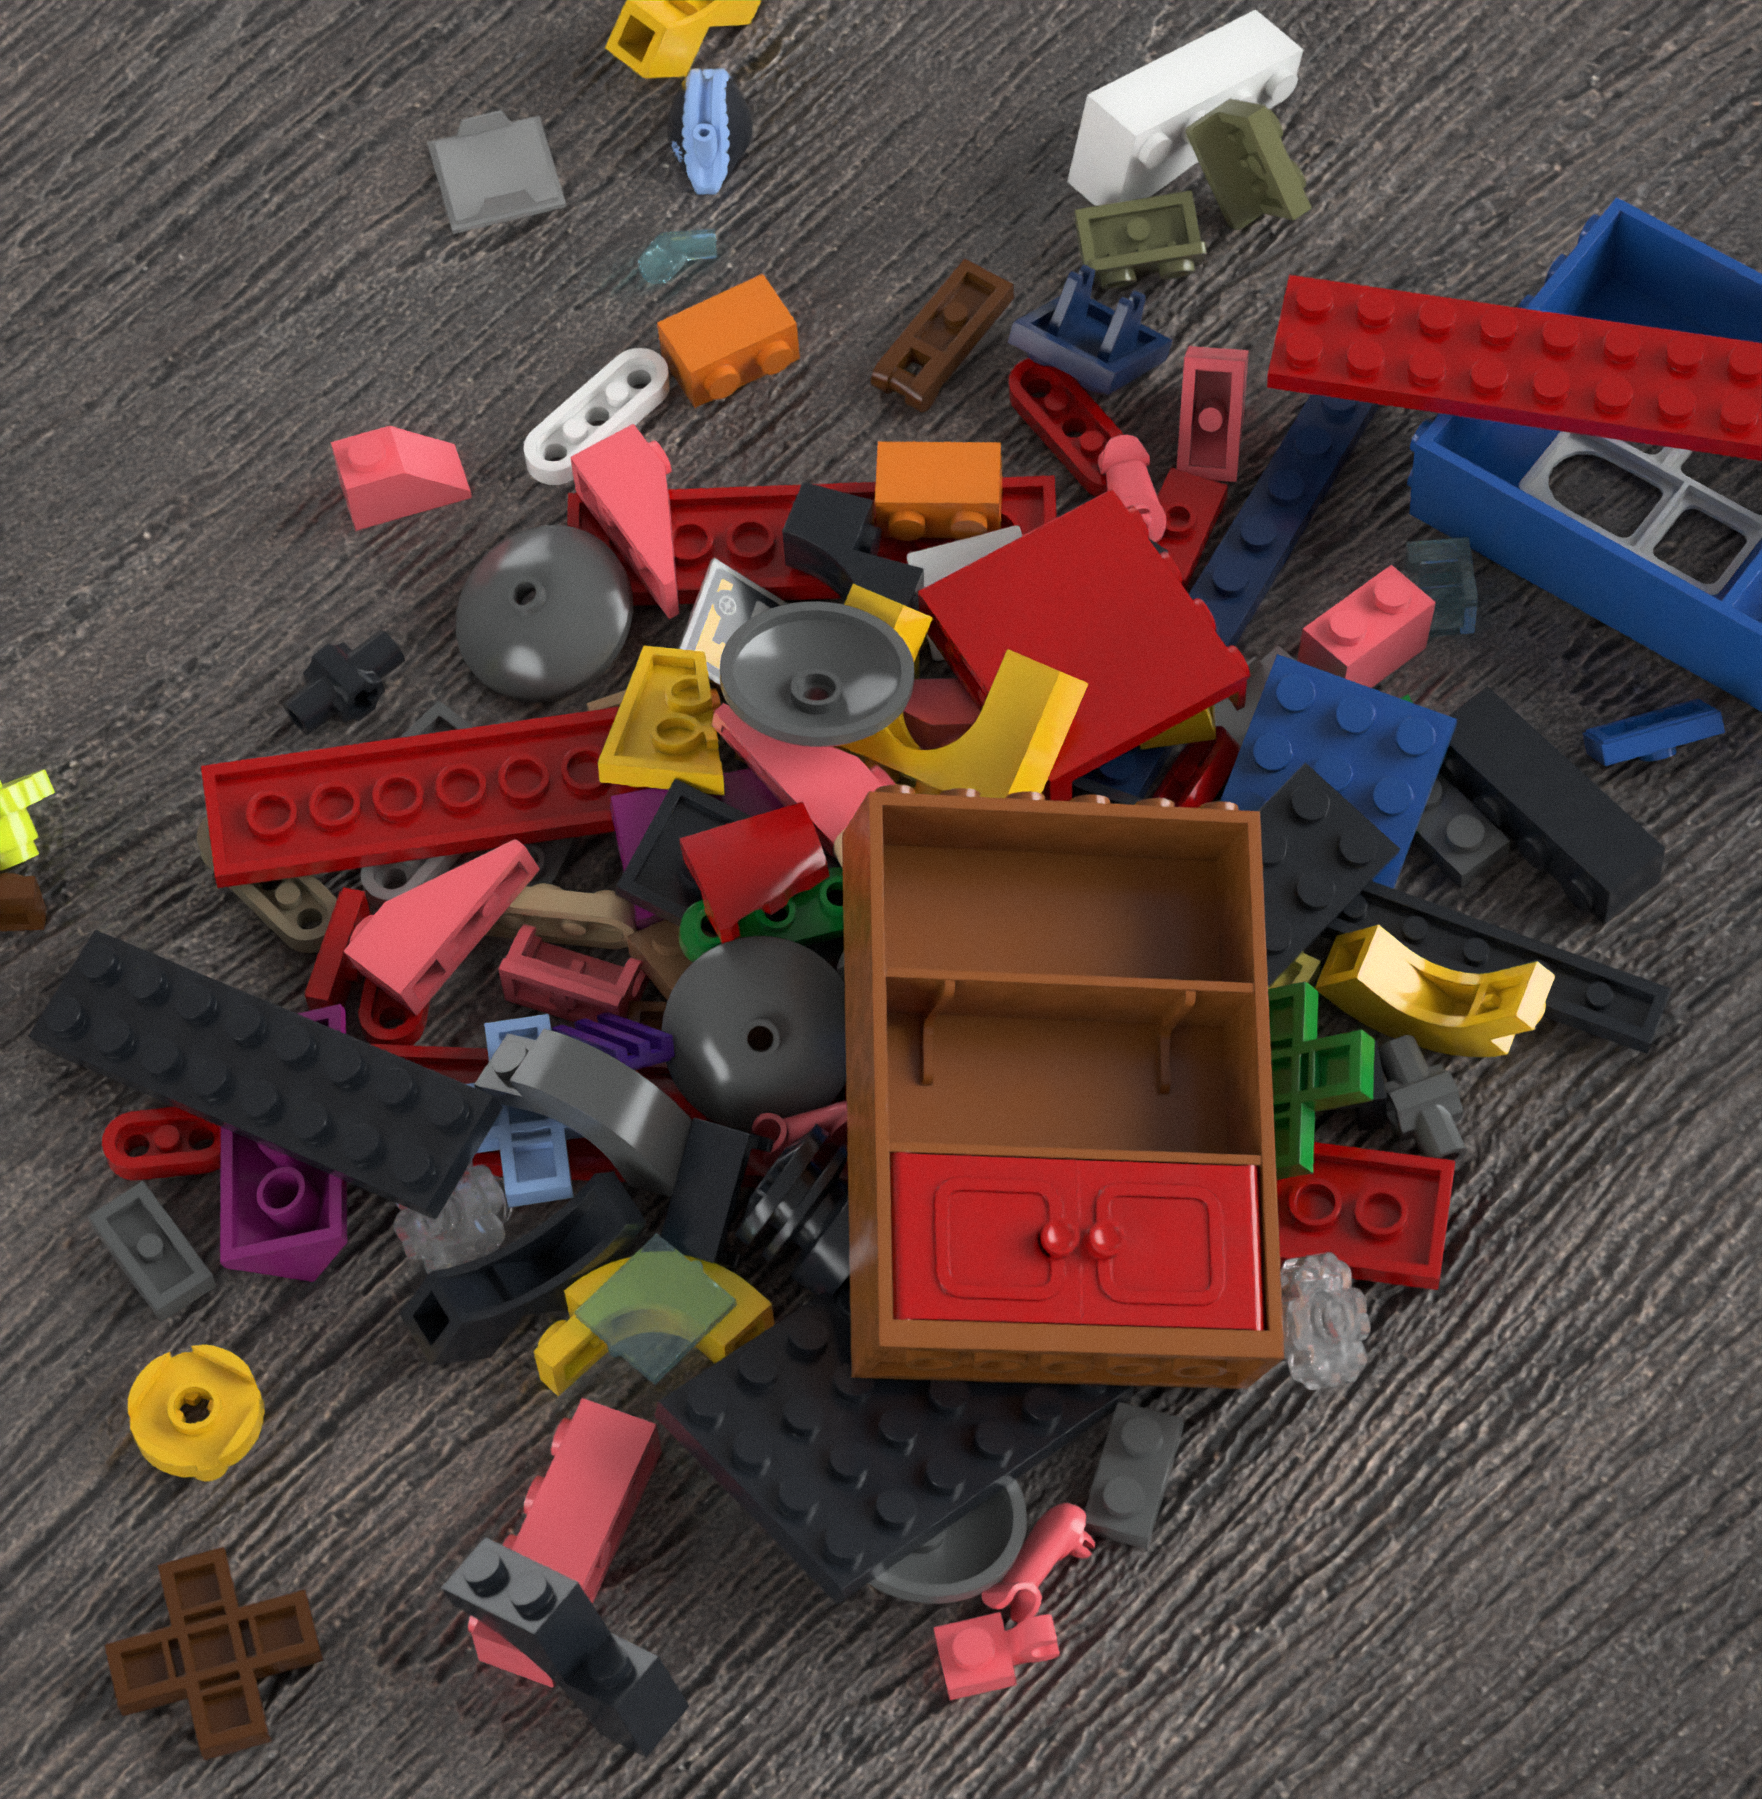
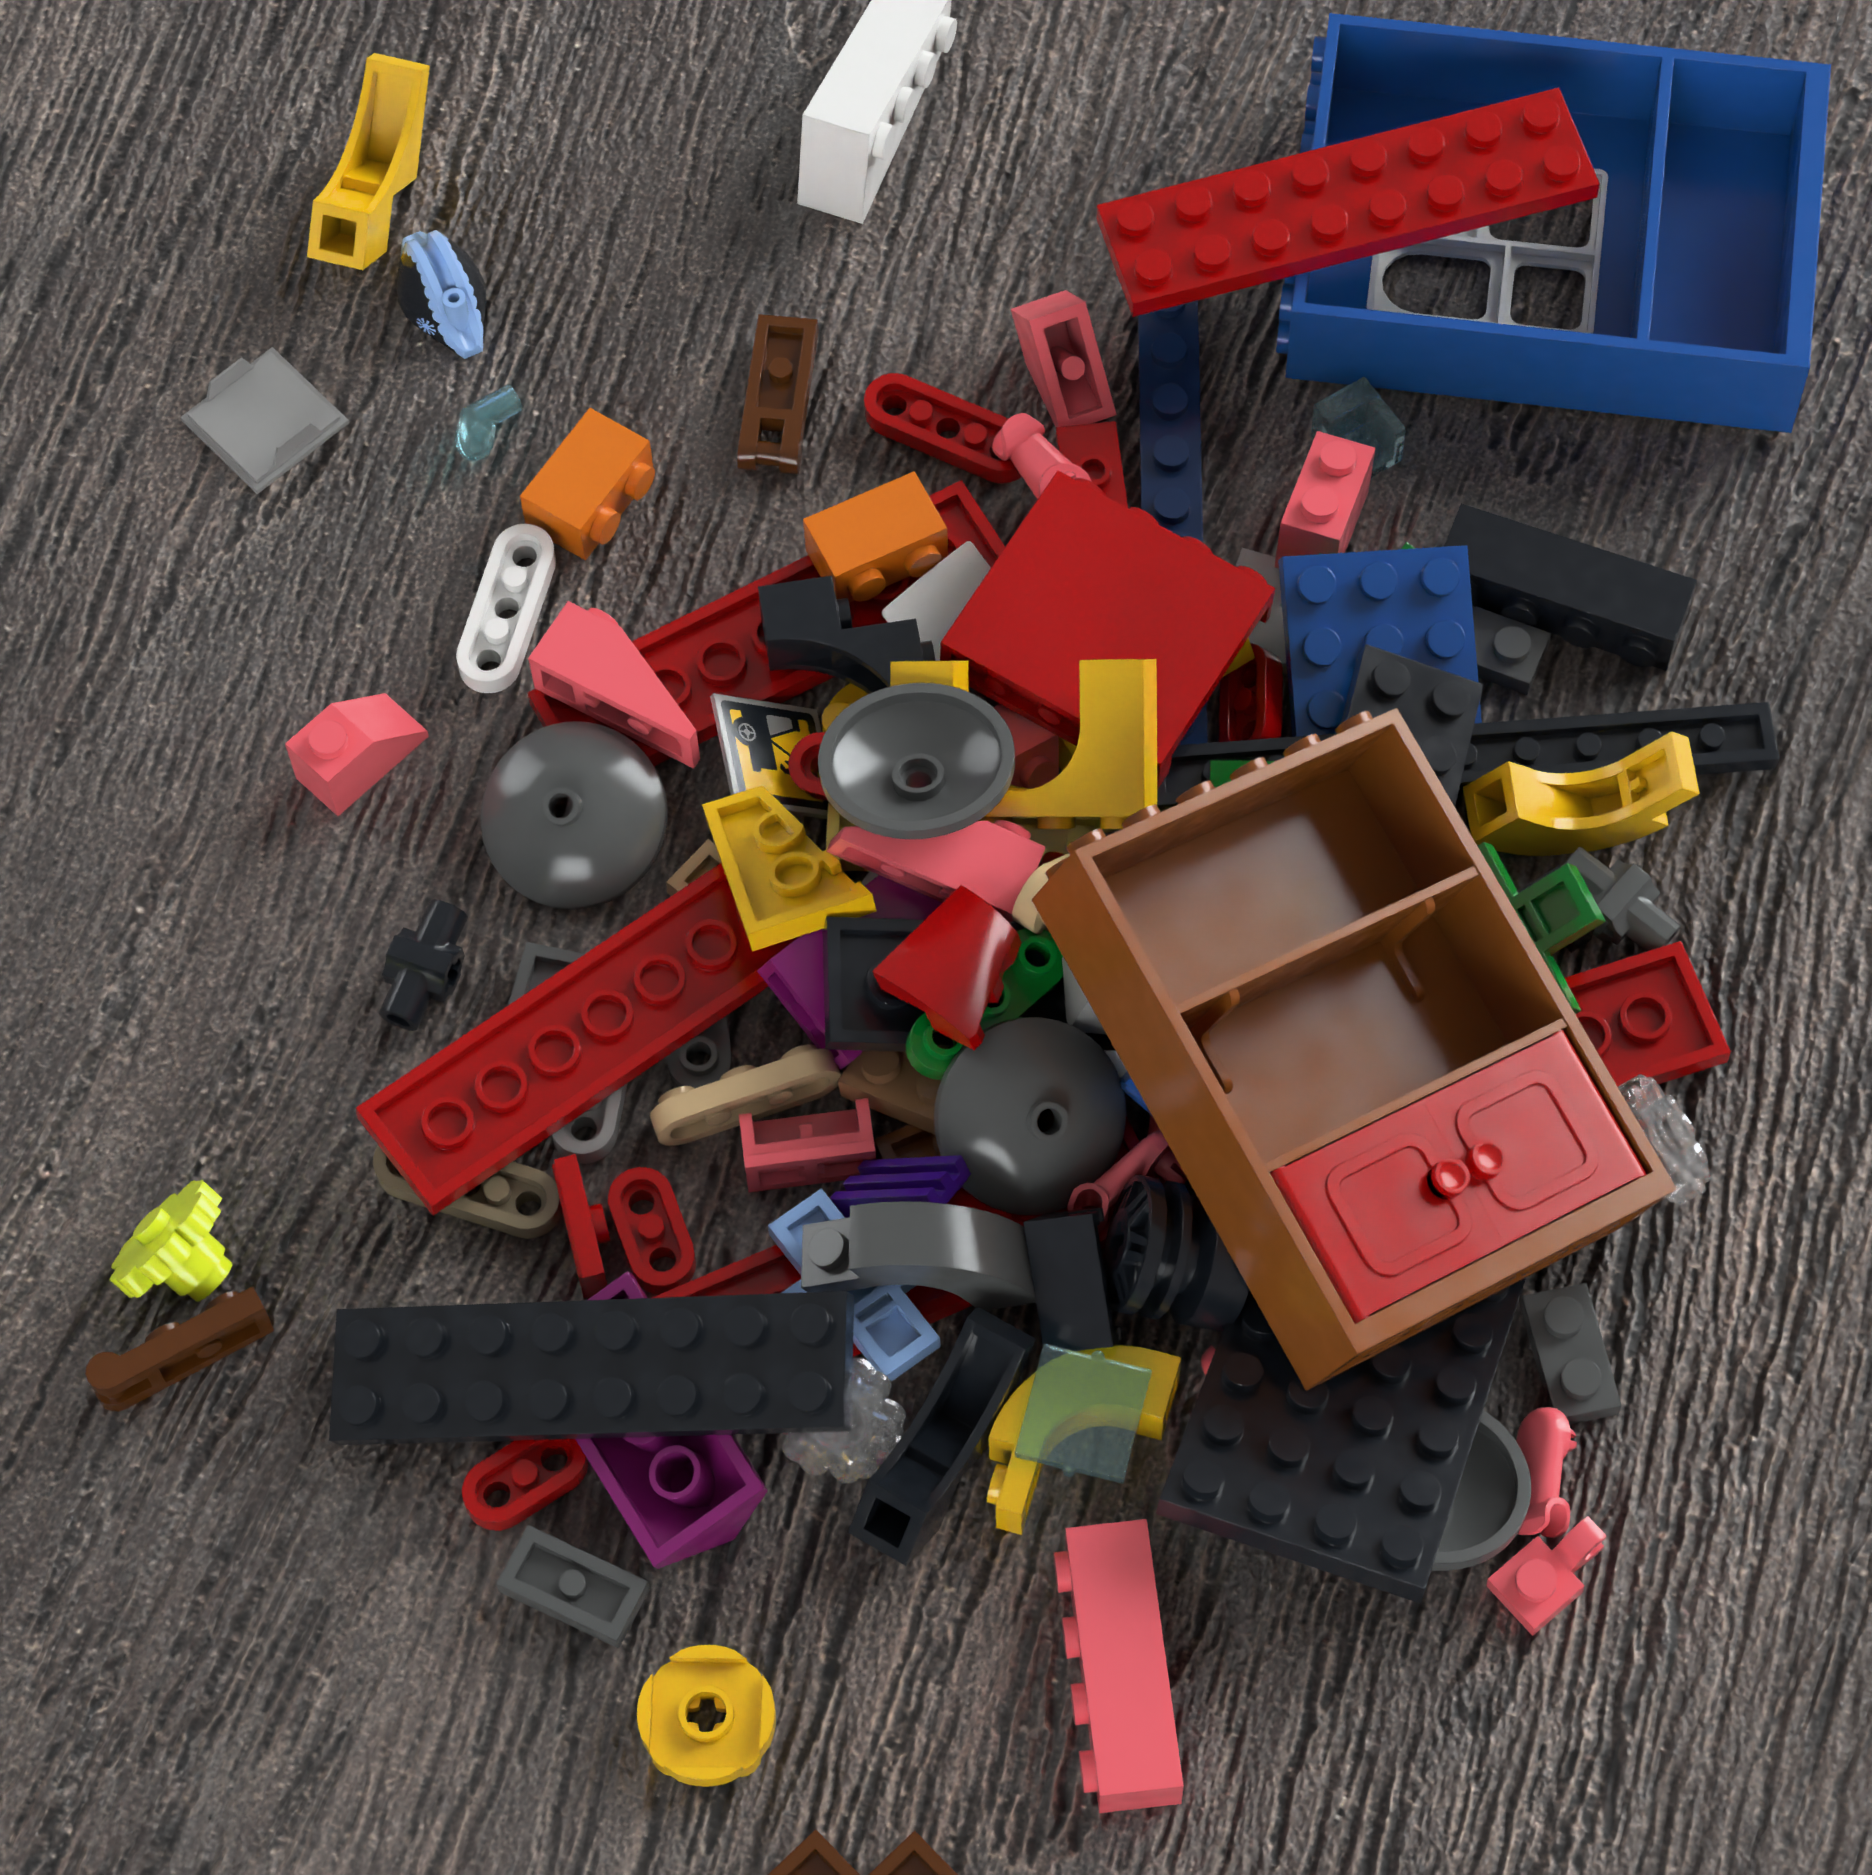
camera: 30 degrees left, 5 degrees up
coral slope [343,839,540,1016] -> none
black arch [441,1537,689,1758] -> none
dark blue plate [1008,265,1173,395] -> none
olive bracket [1073,190,1207,289] -> none
olive bracket [1185,99,1312,230] -> none
blue plate [1582,698,1725,766] -> none

